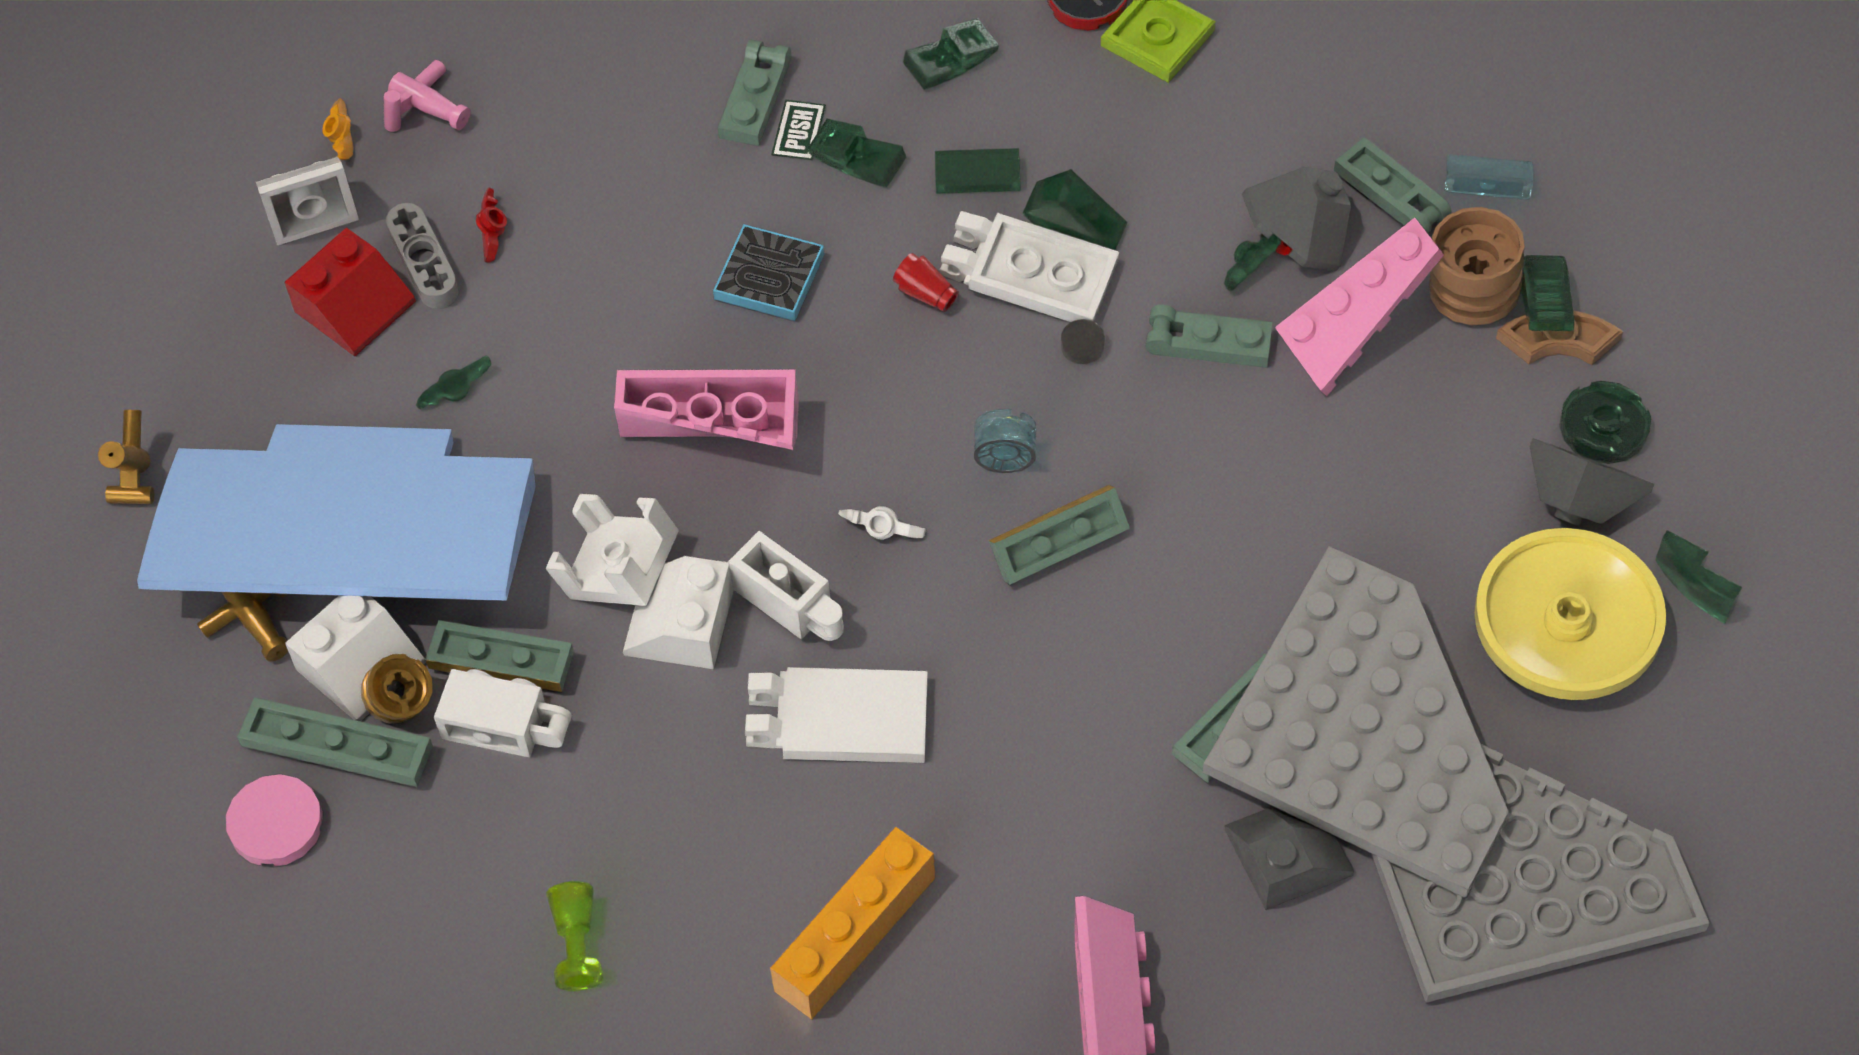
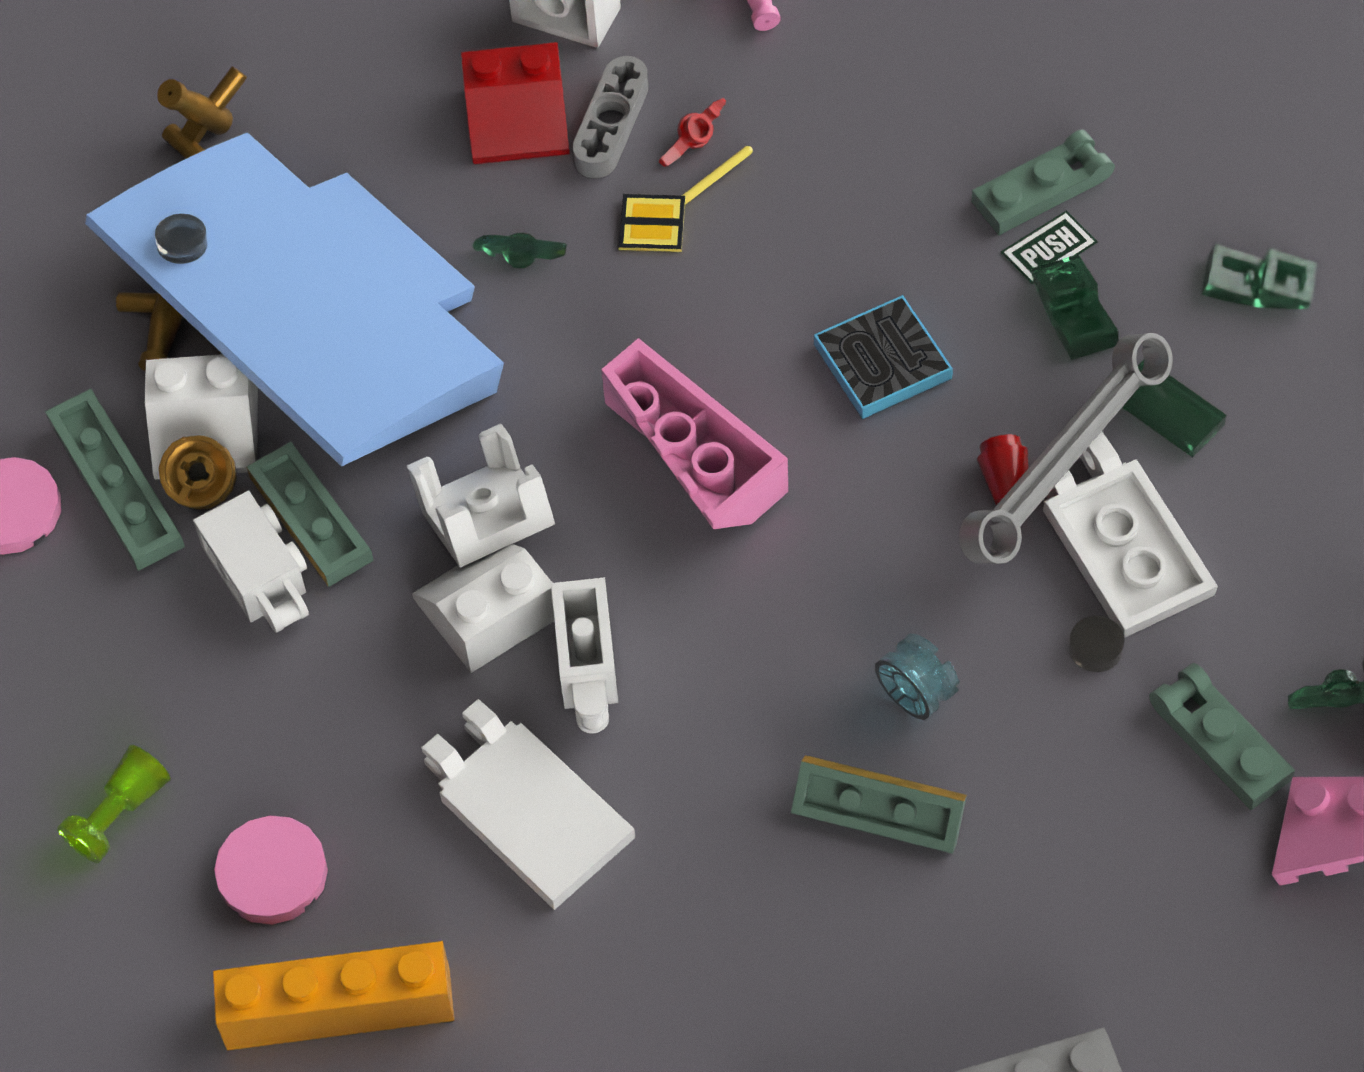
camera: 45 degrees right, 0 degrees up
white piece [838,506,926,540] -> none
clear green slope [1022,169,1127,250] -> none
none -> clear smoke tile [155,214,207,264]
none -> bright pink tile [214,815,328,925]
none -> piece [618,146,753,252]
none -> light grey piece [959,333,1173,564]

